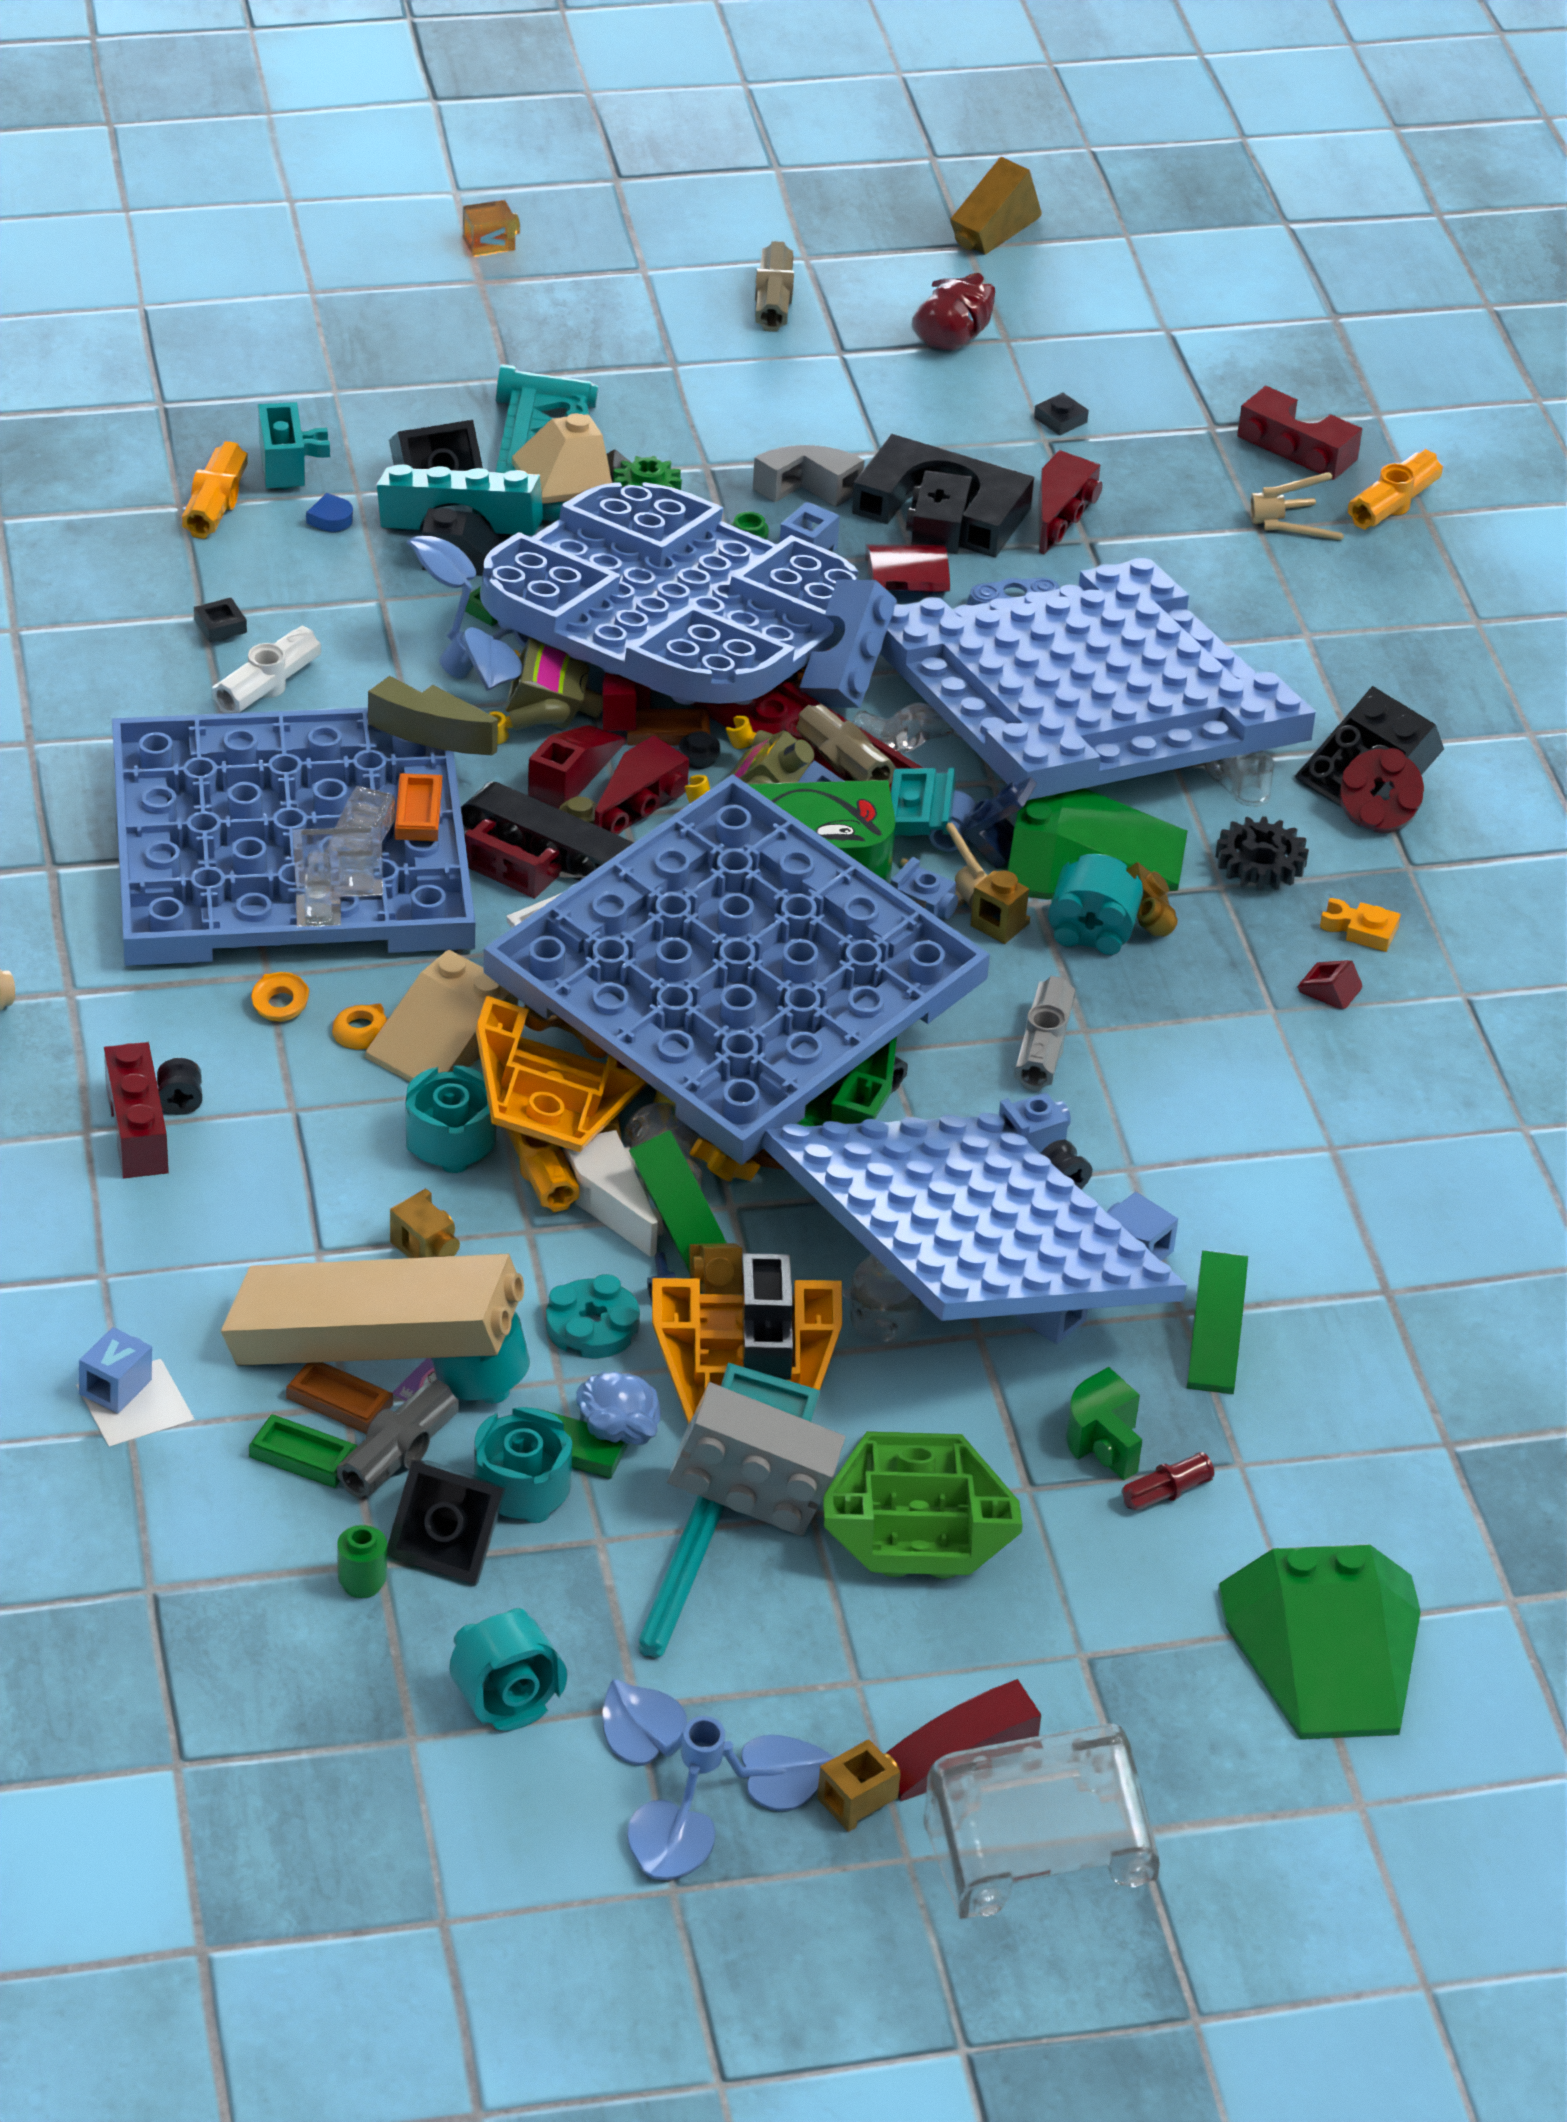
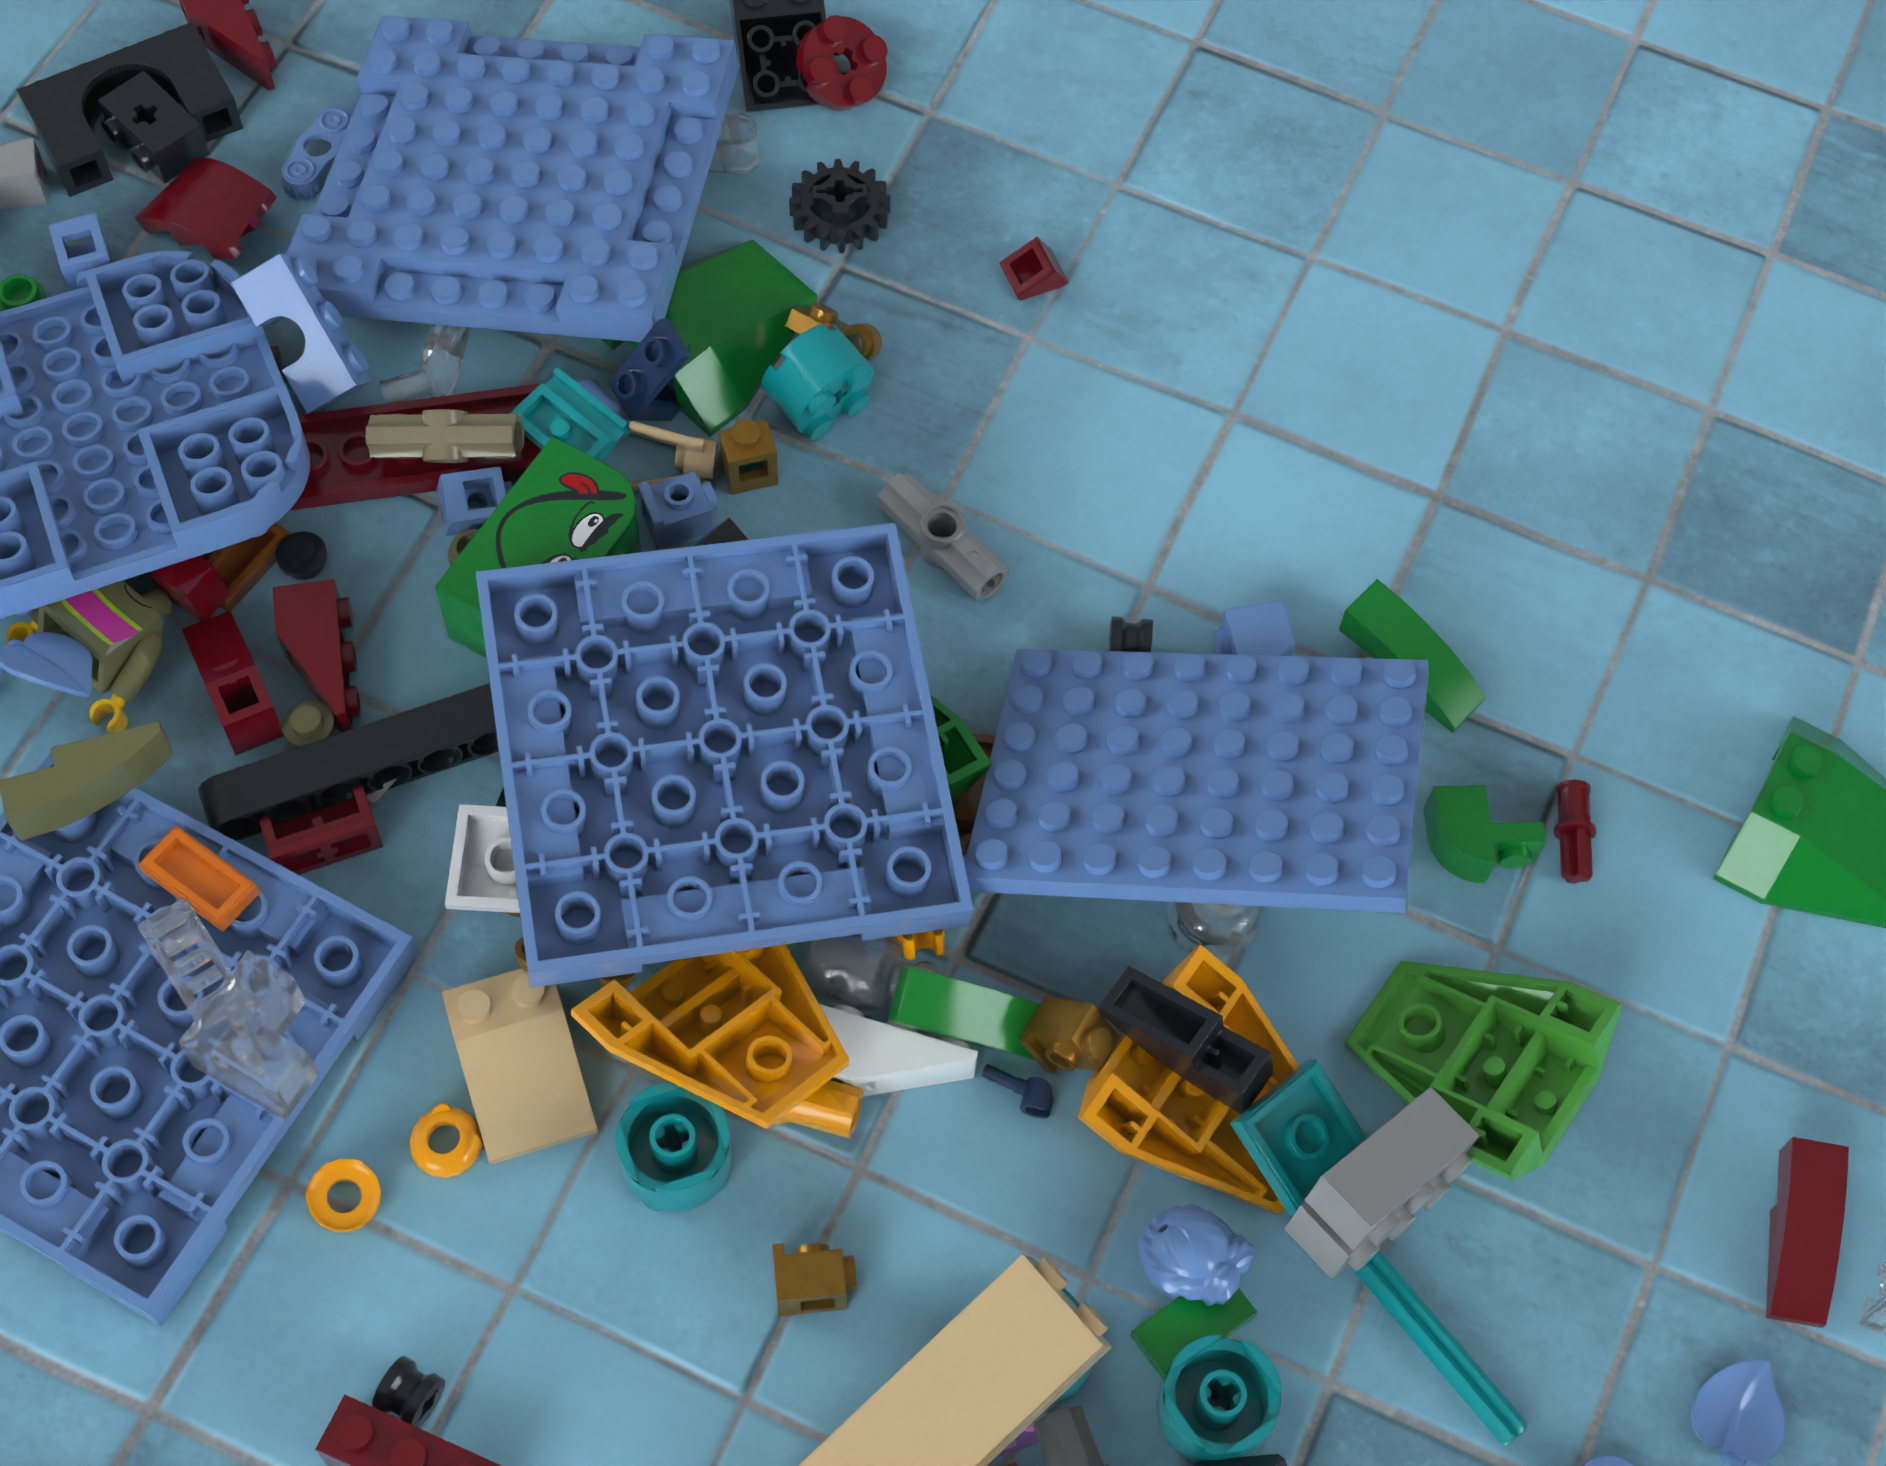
camera: 55 degrees left, 20 degrees up
teal plate [546,1274,640,1359] -> none
torso [685,716,814,803] -> none
pearl gold brick [817,1739,901,1832] -> none
medium blue brick [999,1092,1071,1153] -> none
light orange plate [1320,898,1401,952] -> none

